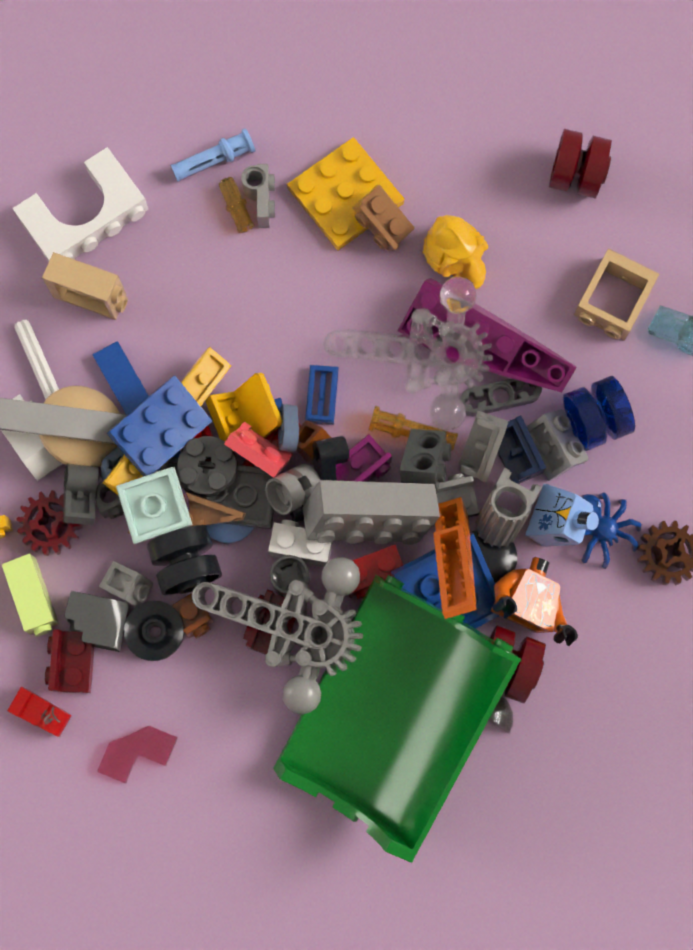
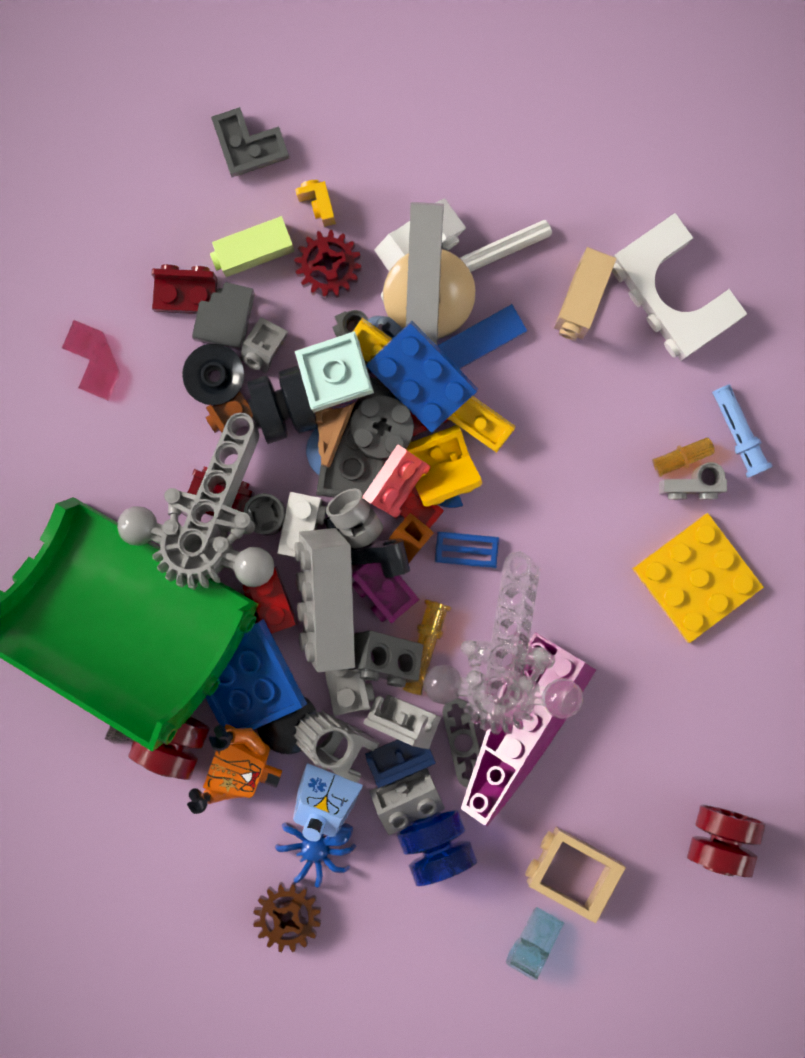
camera: 90 degrees right, 10 degrees up
red leg [7,687,72,737] -> none
dark grey plate [63,464,98,525] -> none
sand blue beam [278,404,299,452] -> none
medium nougat bracket [352,185,415,251] -> none
yellow head [422,215,489,291] -> none
orange slope [433,497,477,619] -> none

